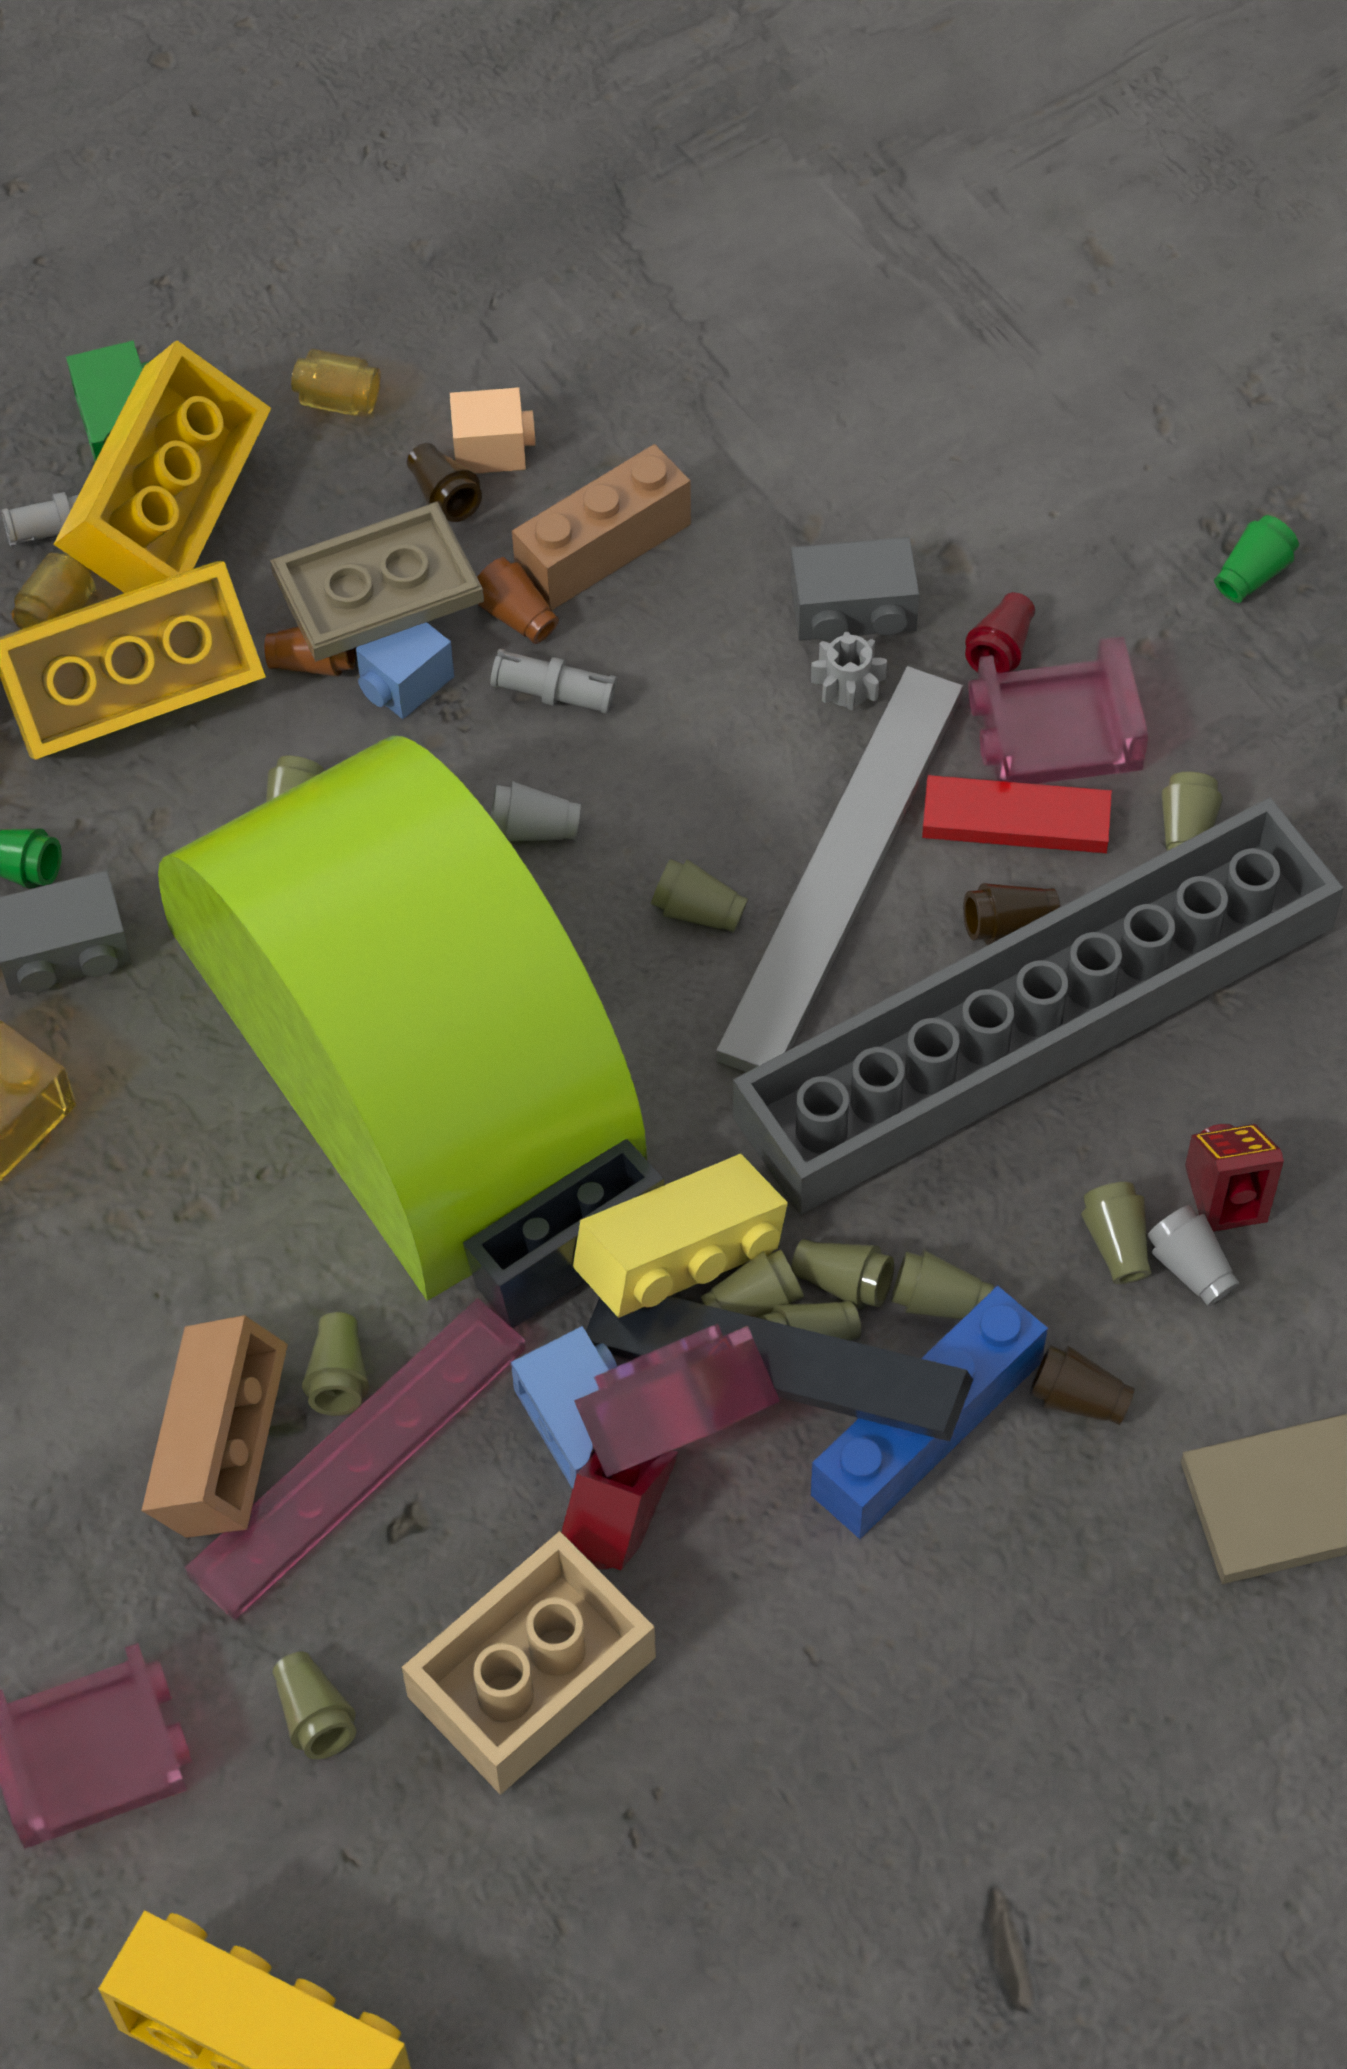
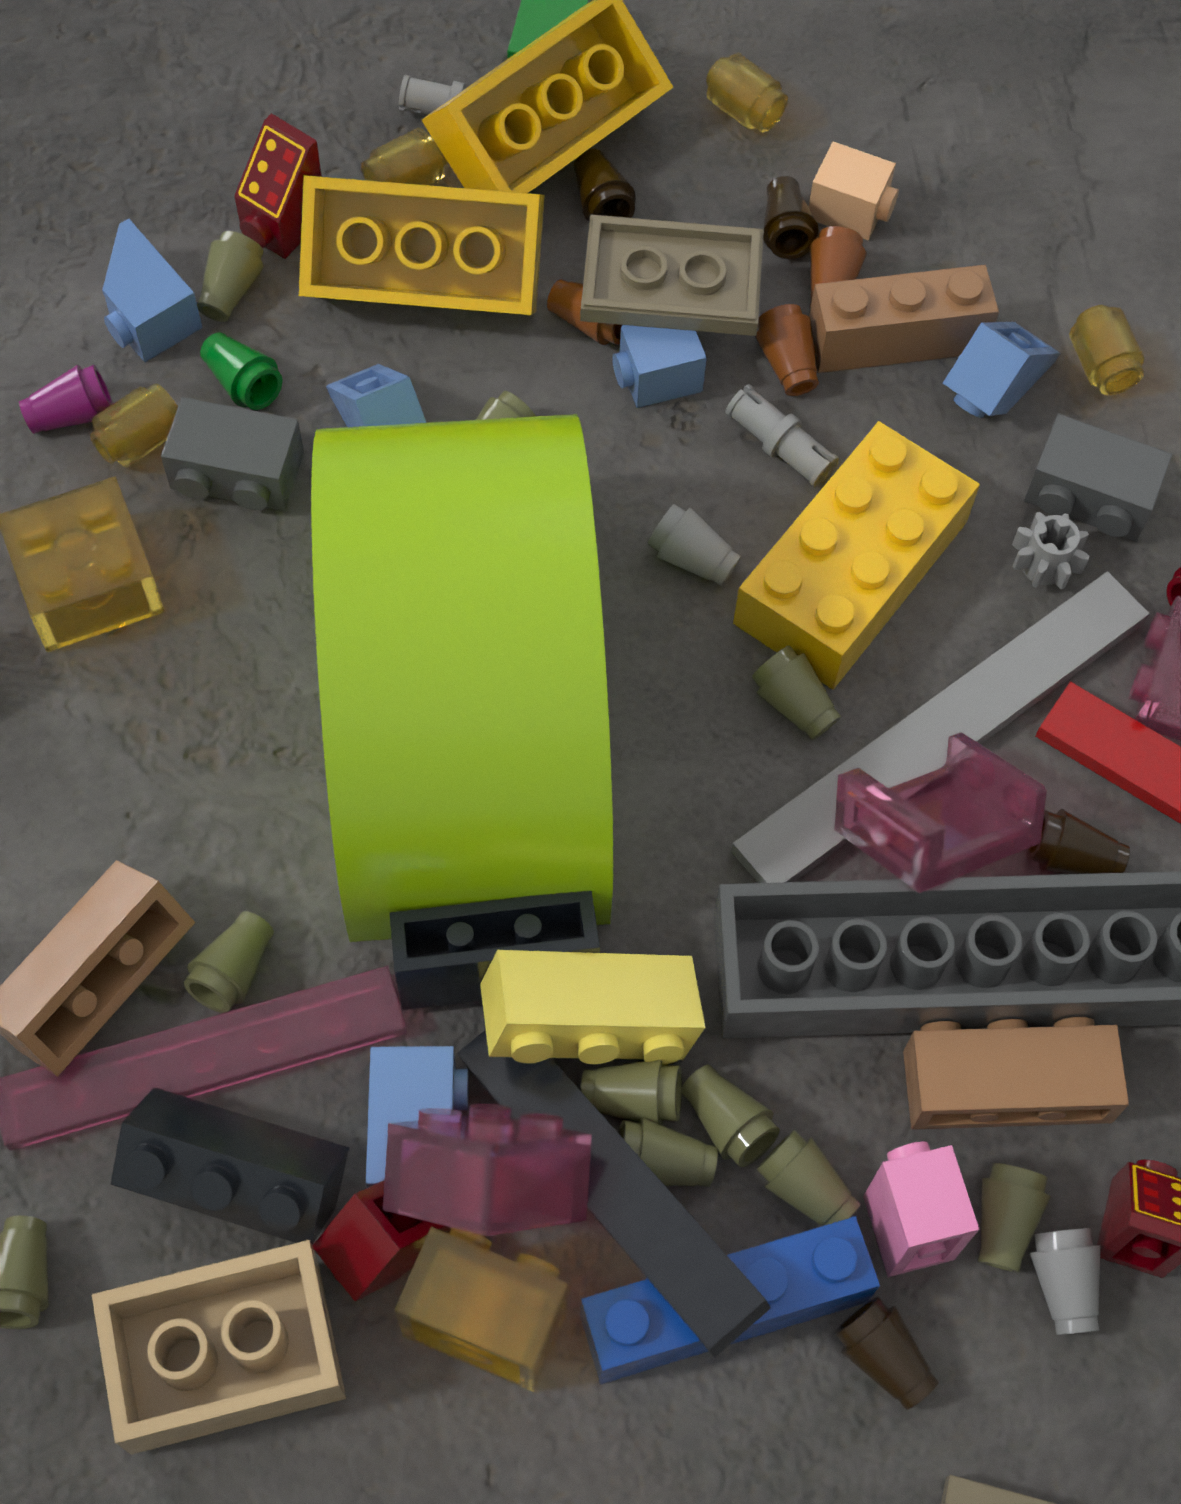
camera: 25 degrees right, 5 degrees up
none -> black brick [110,1087,349,1245]
none -> medium blue slope [326,364,427,427]
none -> clear yellow brick [394,1226,568,1392]
none -> dark brown cone [574,149,636,222]
none -> yellow brick [733,421,980,690]
none -> dark orange cone [810,226,867,308]
none -> clear pink panel [834,732,1047,893]
none -> bright pink brick [863,1142,979,1277]
none -> medium nougat brick [903,1017,1129,1130]
none -> medium blue slope [943,322,1060,418]
none -> clear yellow brick [1069,305,1144,395]

